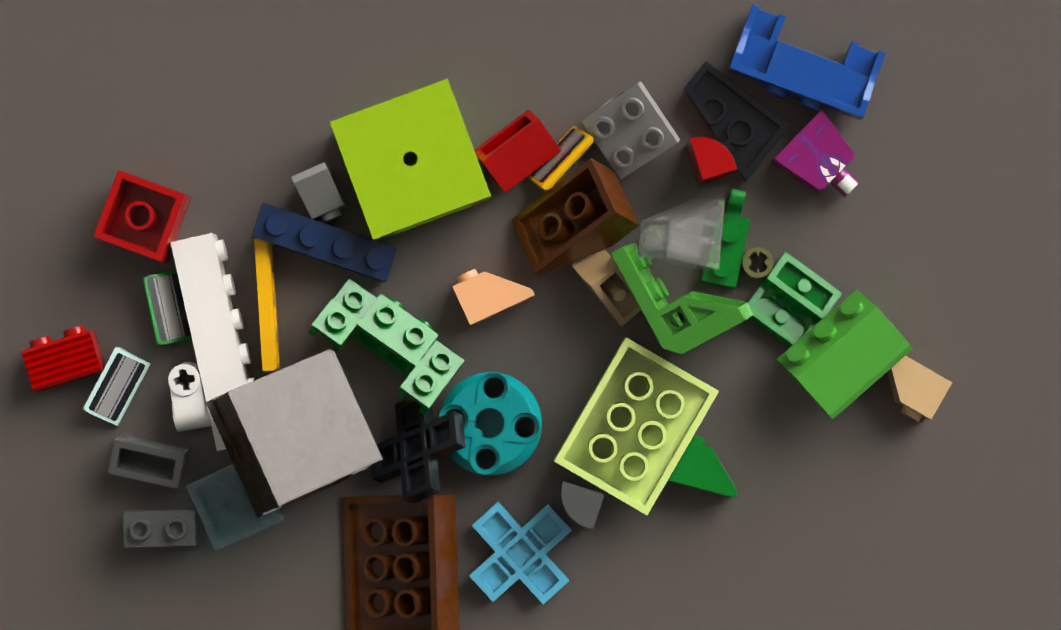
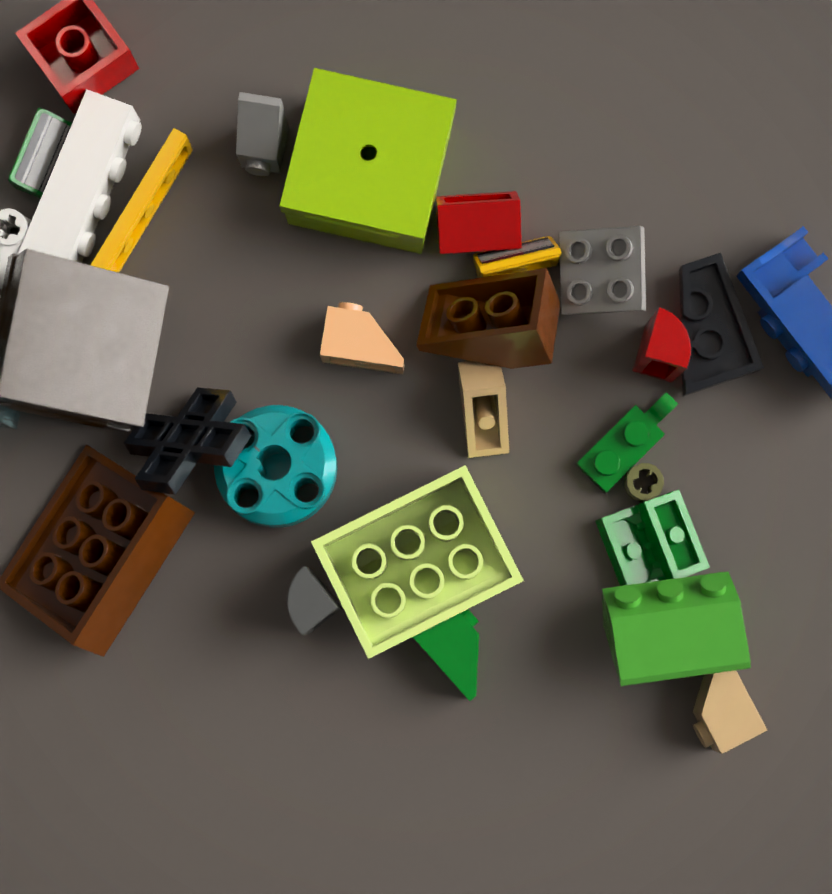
camera: 35 degrees right, 5 degrees down
dark blue plate [251,203,397,282] -> none
bracket [308,279,465,416] -> none
medium azure plate [469,501,572,605] -> none
bright green bracket [611,243,754,354] -> none
clear slope [638,198,725,269] -> none
magenta torso [771,110,859,198] -> none

